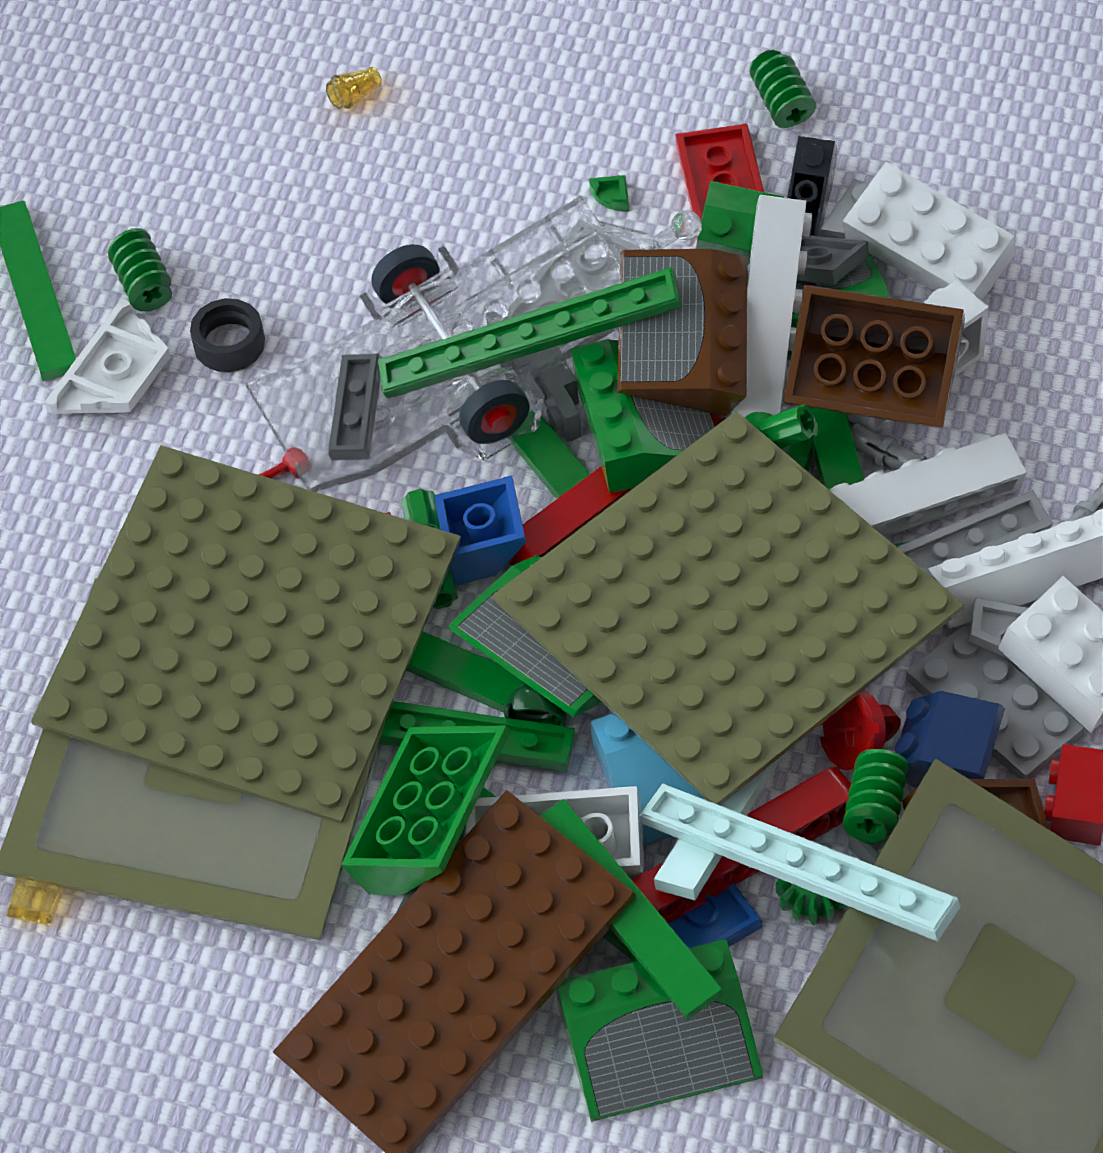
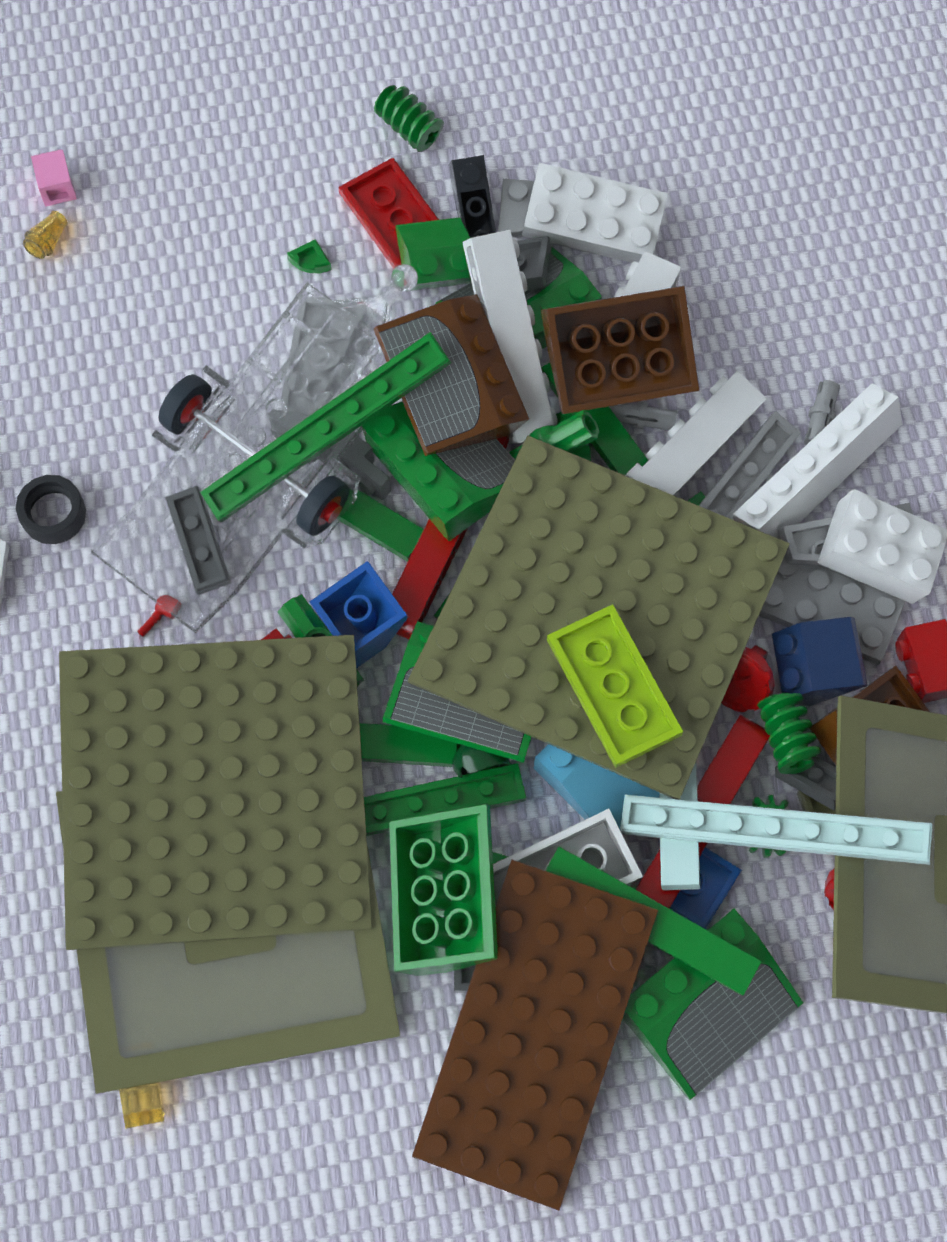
camera: 30 degrees left, 15 degrees up
none -> bright pink panel [31,149,77,207]
none -> lime plate [547,604,683,768]

